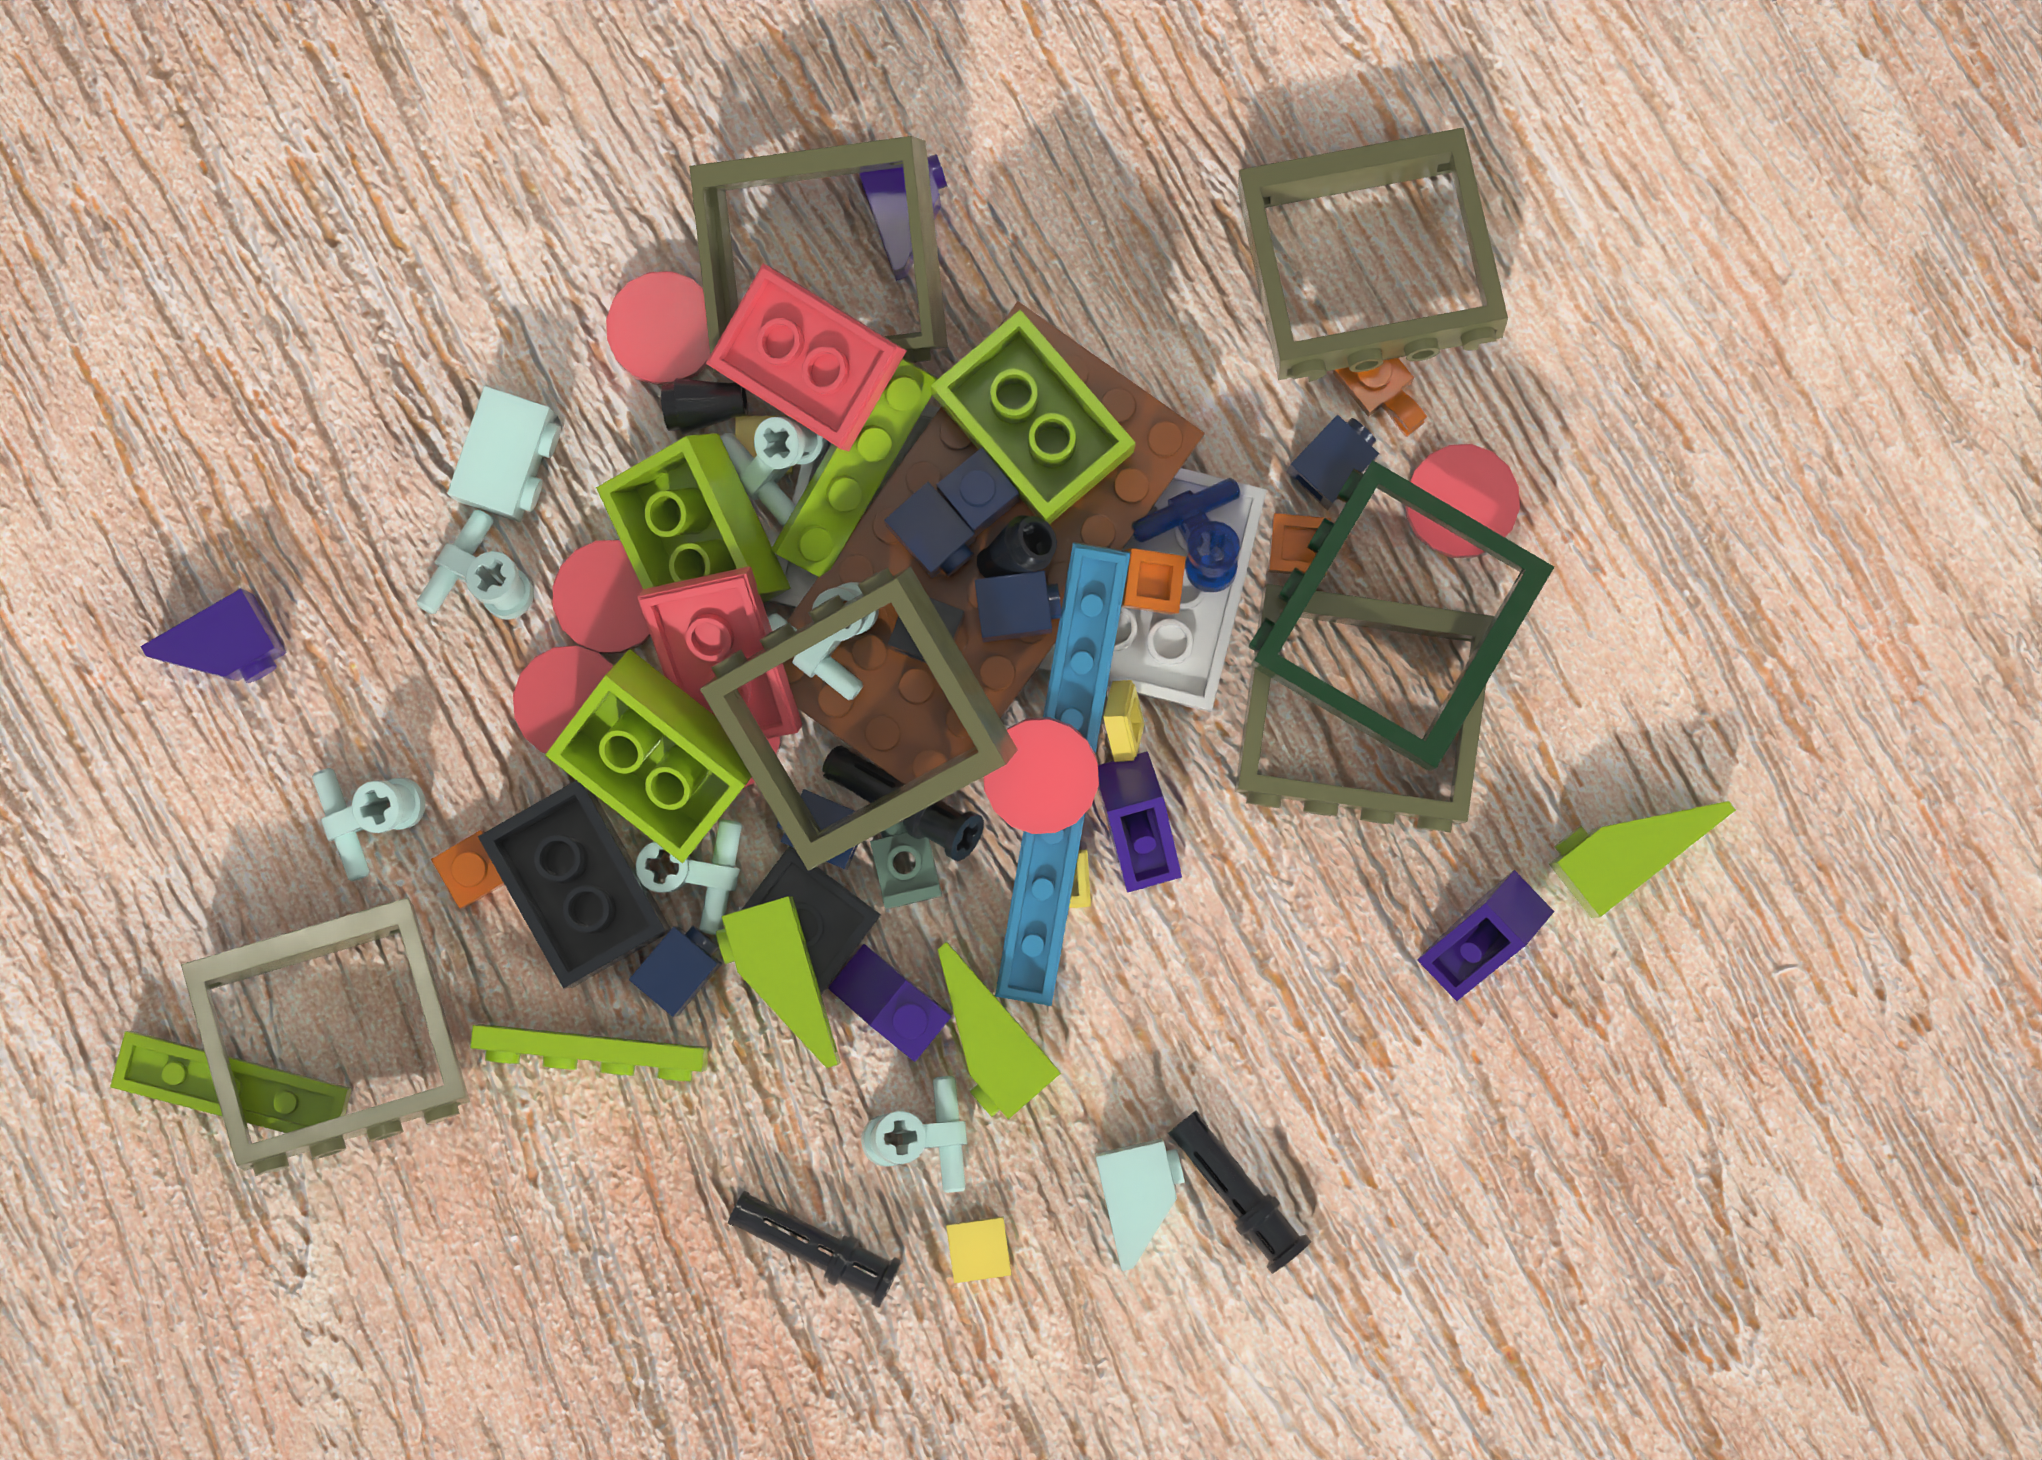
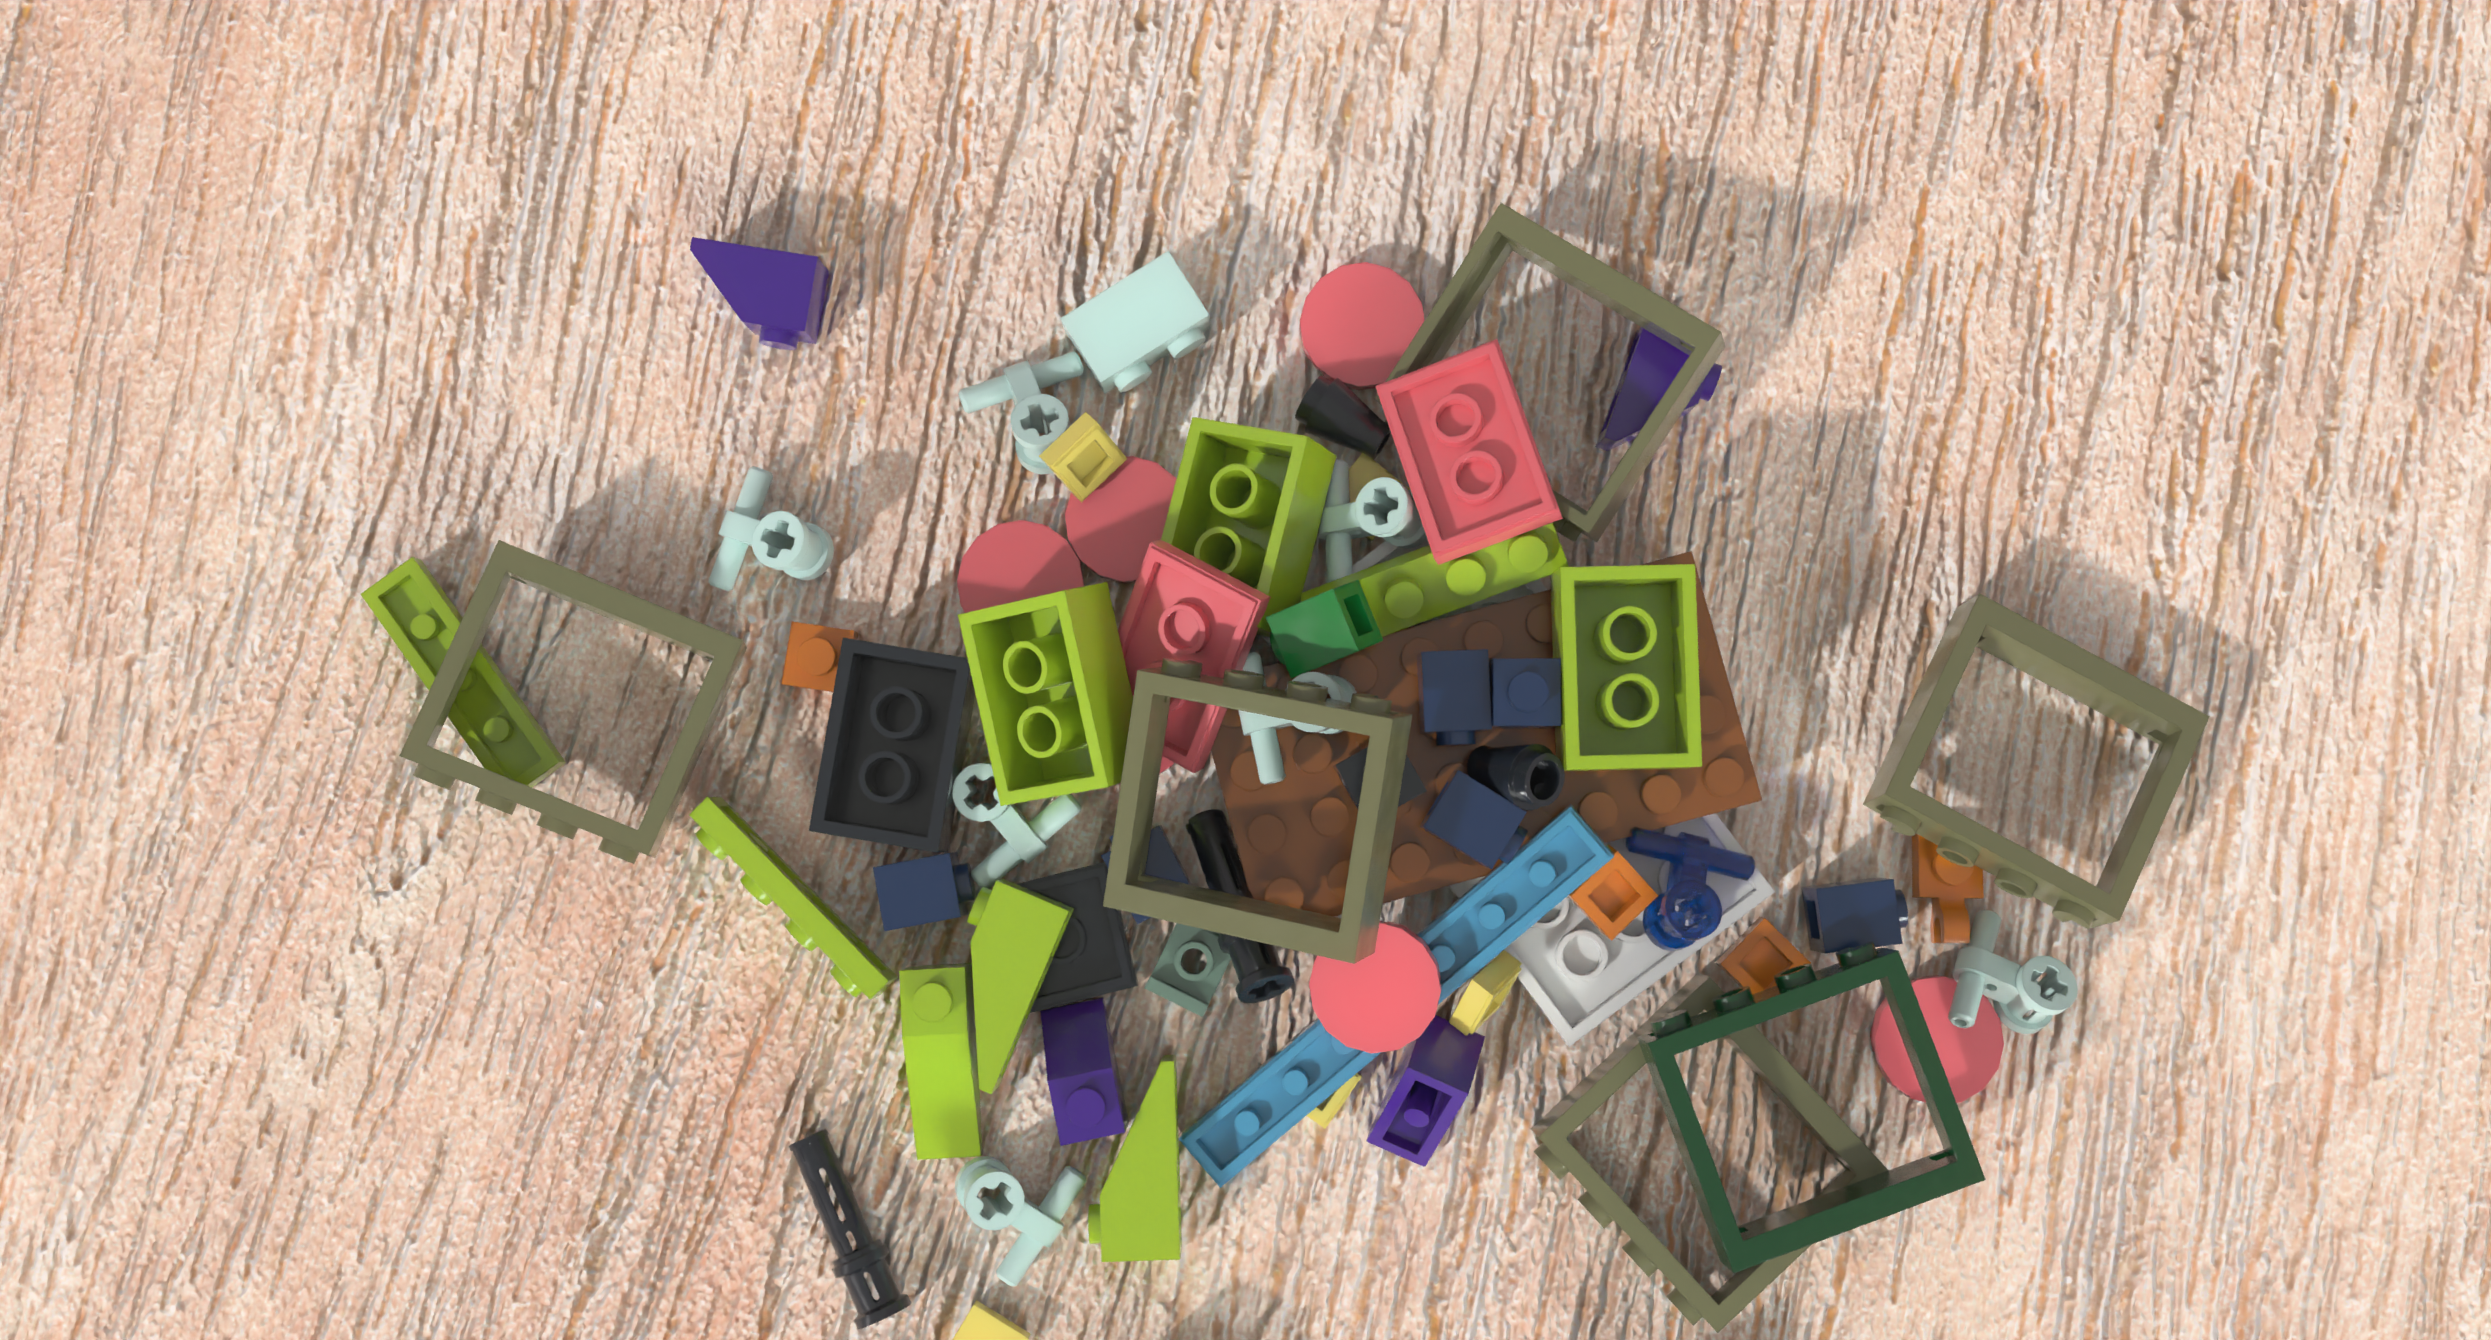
camera: 40 degrees right, 0 degrees up
none -> lime slope [899,963,983,1160]
none -> light yellow tile [1039,412,1127,502]
none -> green brick [1266,580,1383,679]
none -> light aqua piece [1948,910,2078,1034]

